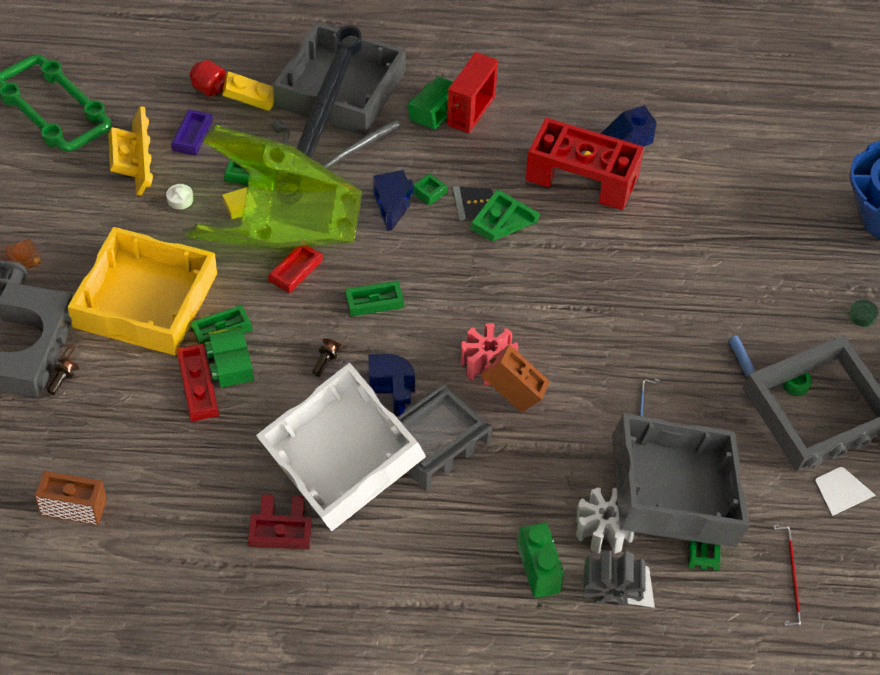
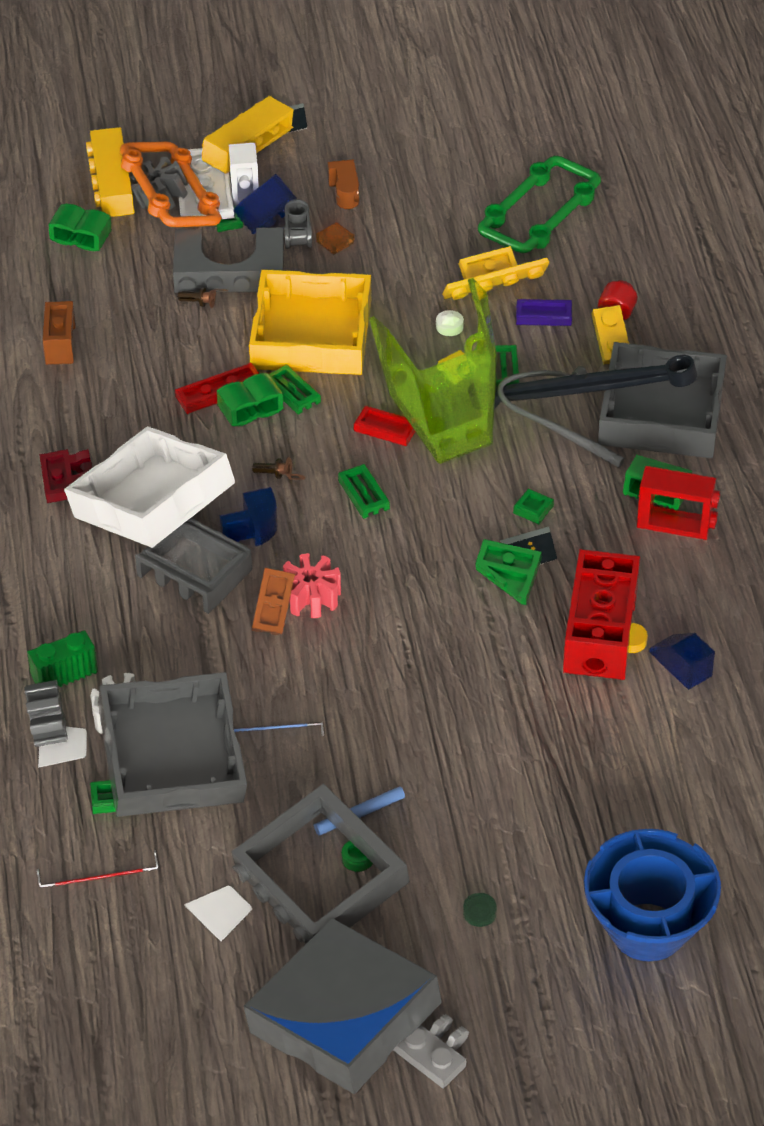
camera: 80 degrees right, 5 degrees down
clear blue slope [373,170,414,231] -> none

